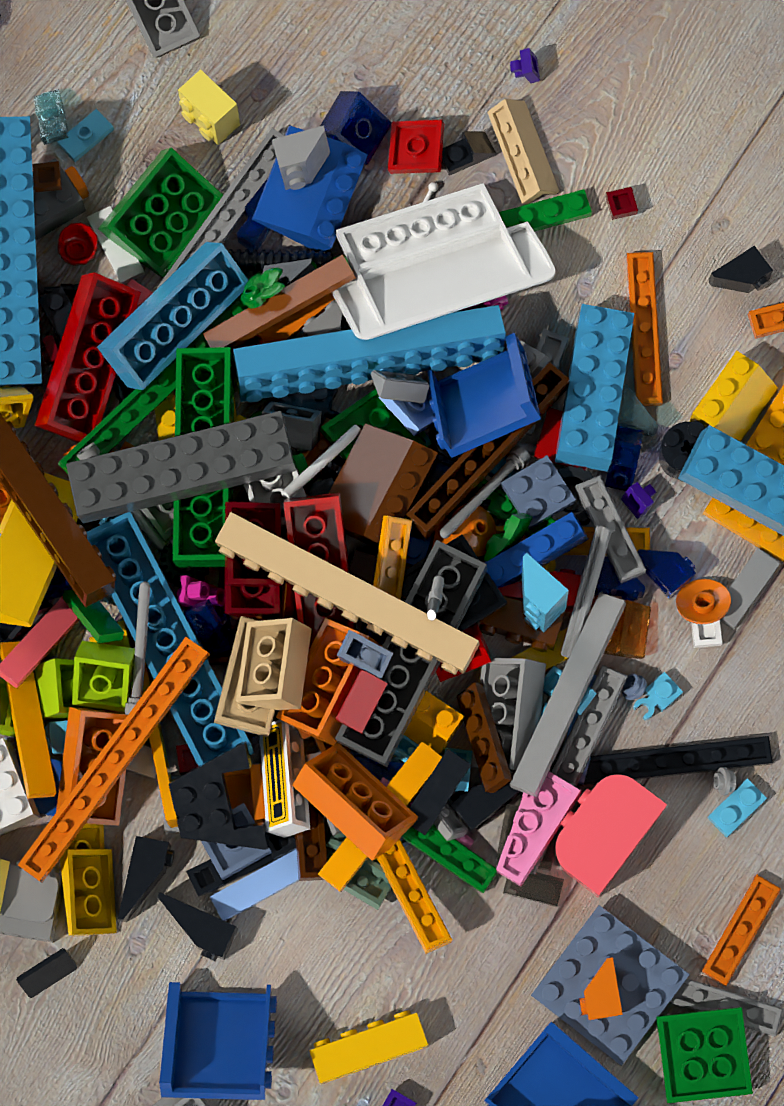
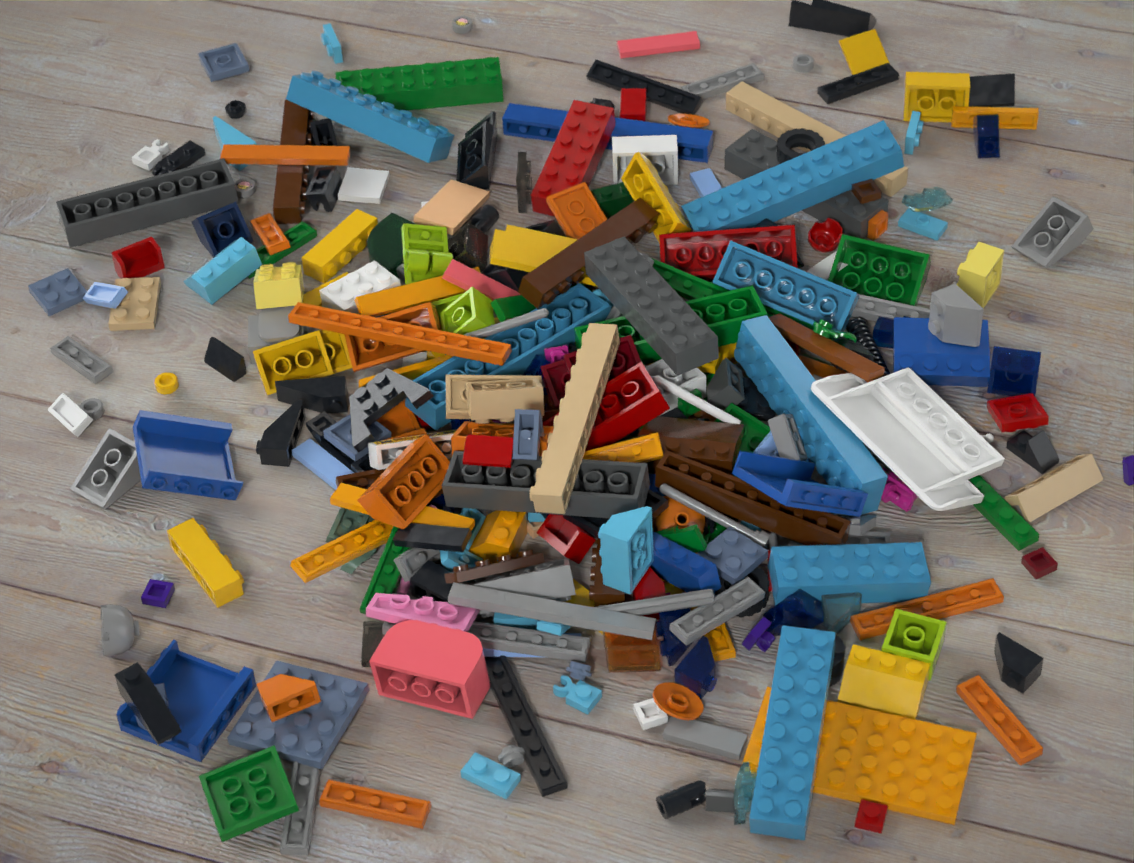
camera: 75 degrees right, 30 degrees down
piece [427,576,444,621] -> none
none -> yellow tile [154,372,179,394]
none -> lime brick [882,609,947,681]

